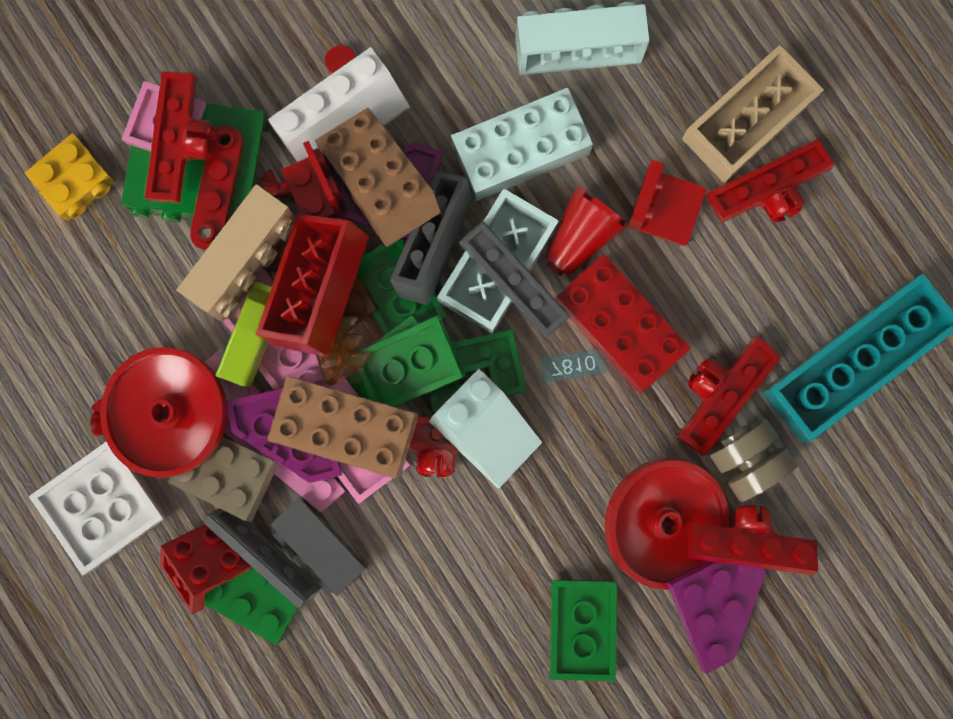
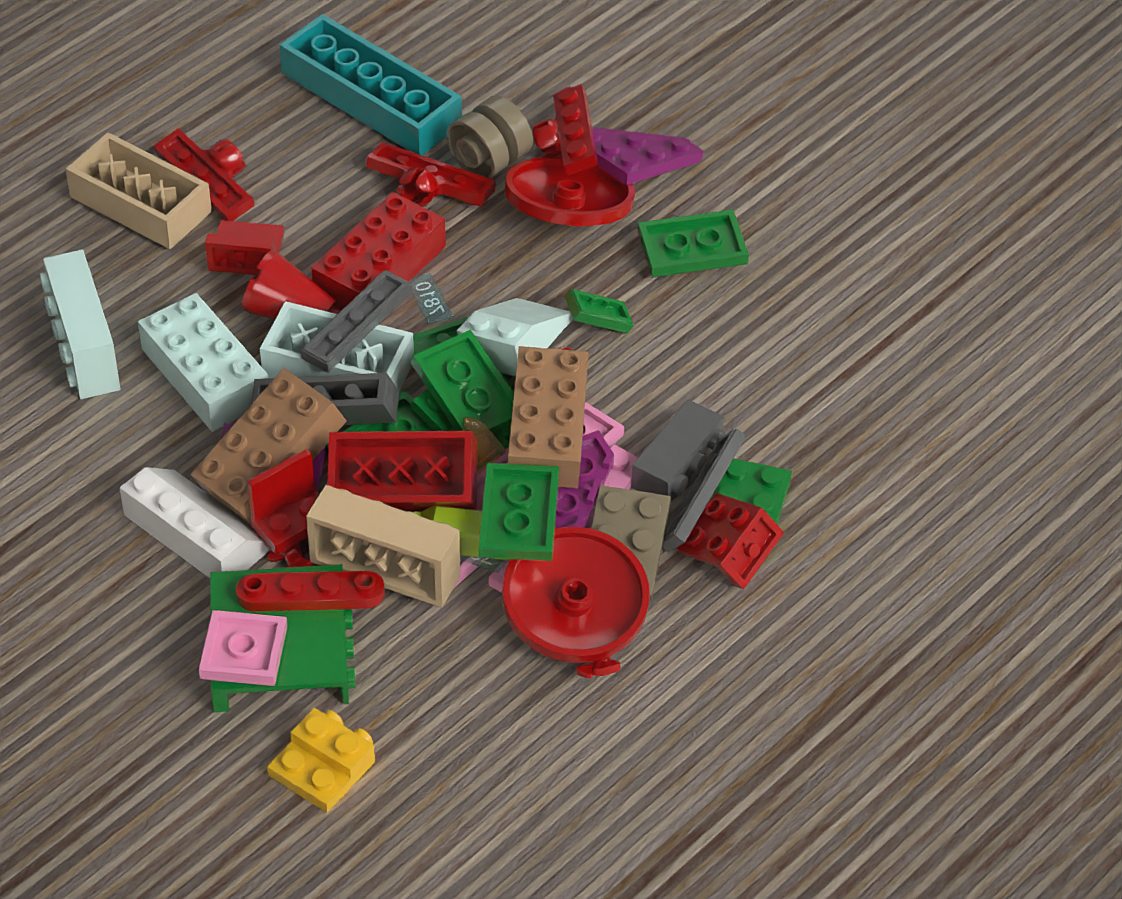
camera: 105 degrees left, 35 degrees down
white plate [29,442,166,576] -> none
red plate [144,71,216,203] -> none
red tile [325,45,356,74] -> none
none -> green plate [478,463,559,561]
none -> green plate [564,289,634,333]

